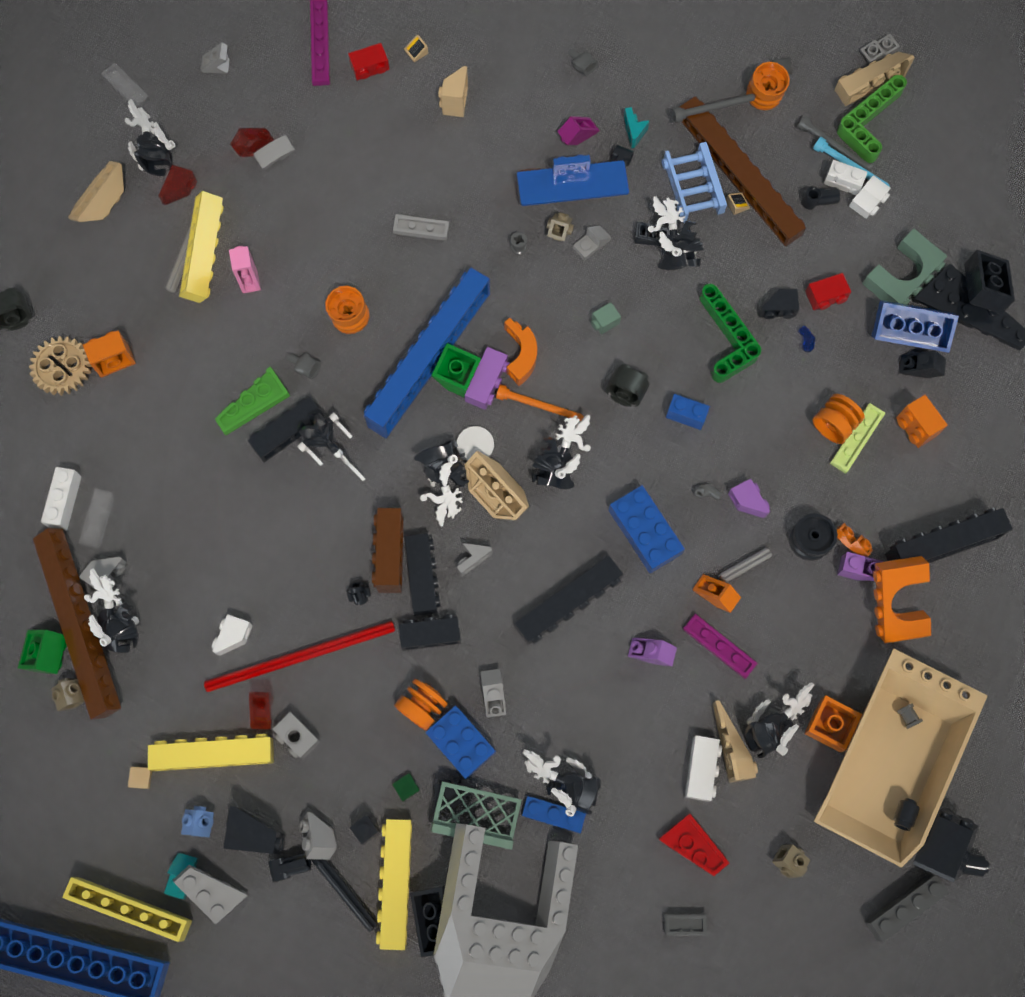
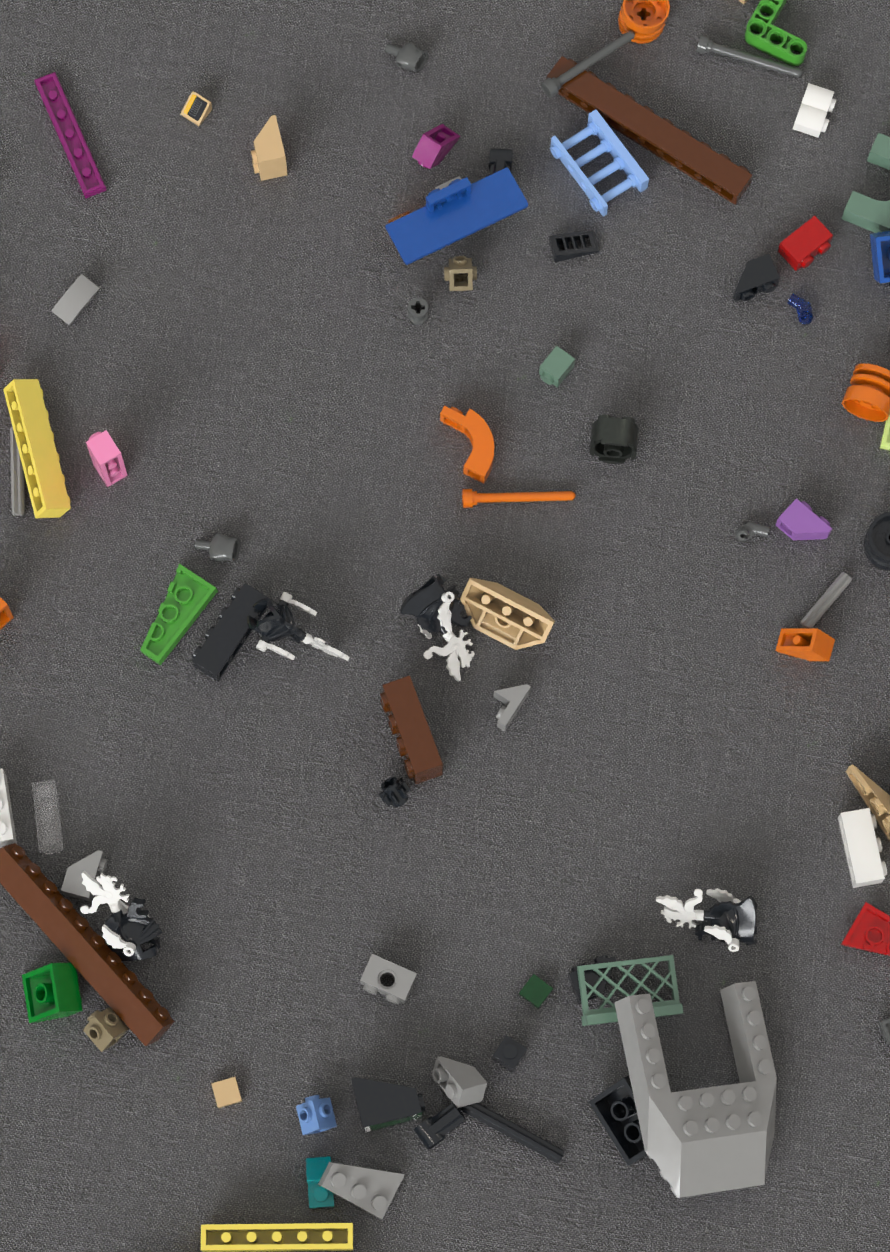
camera: 20 degrees left, 0 degrees up
light yellow brick [148,734,274,771] -> none
red axle [204,621,395,692] -> none
white slope [212,614,253,656] -> none
clear red slope [230,128,274,157] -> none
clear red slope [249,692,274,729] -> none
orange wheel [325,286,370,334] -> none
red brick [348,43,390,80] -> none
blue brick [364,268,490,439] -> none
light yellow brick [376,819,412,950] -> none
light grey plate [393,214,450,241] -> none
orange wheel [394,679,448,731] -> none
black brick [399,615,461,651] -> none
black brick [405,533,441,616] -> none
blue brick [425,705,496,779] -> none
green slope [431,343,481,398] -> none
white tile [457,426,494,461] -> none
medium lavender brick [465,347,510,410] -> none
light grey slope [480,669,506,718] -> none
black brick [514,556,623,645] -> none
blue plate [522,796,586,834] -> none
helmet [532,414,591,489] -> none
light grey slope [573,225,612,261] -> none
blue brick [608,485,685,574] -> none
teal slope [623,107,650,148] -> none
medium lavender slope [628,638,677,667] -> none
helmet [648,196,704,271] -> none
blue brick [666,394,710,430] -> none
magenta tile [683,614,758,679] -> none
green beam [700,284,761,383] -> none
tan slope [726,193,750,215] -> none
black piece [801,186,840,210] -> none
medium azure piece [813,137,890,187] -> none
white brick [824,160,867,195] -> none

